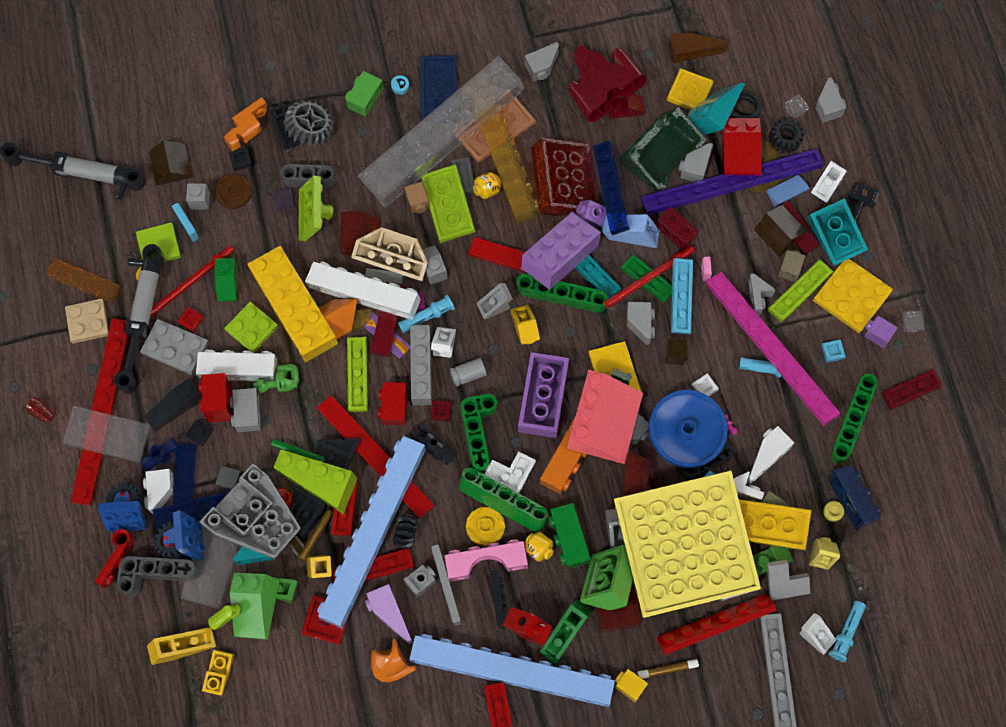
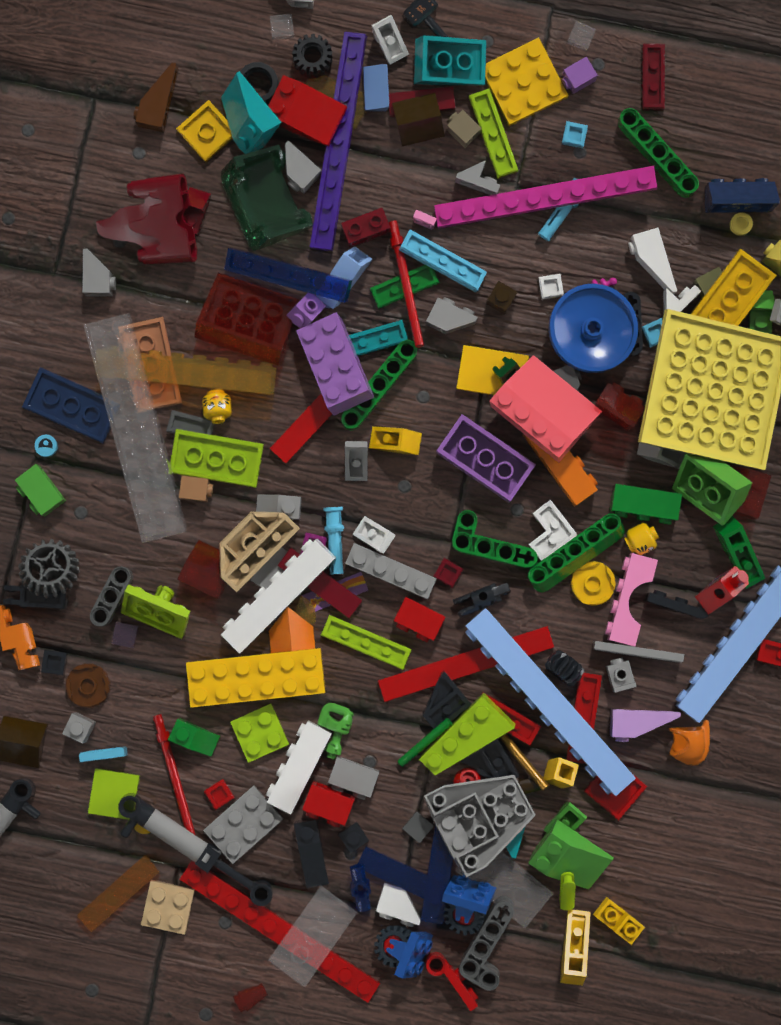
camera: 65 degrees left, 15 degrees up
light grey piece [450,358,487,387] -> none

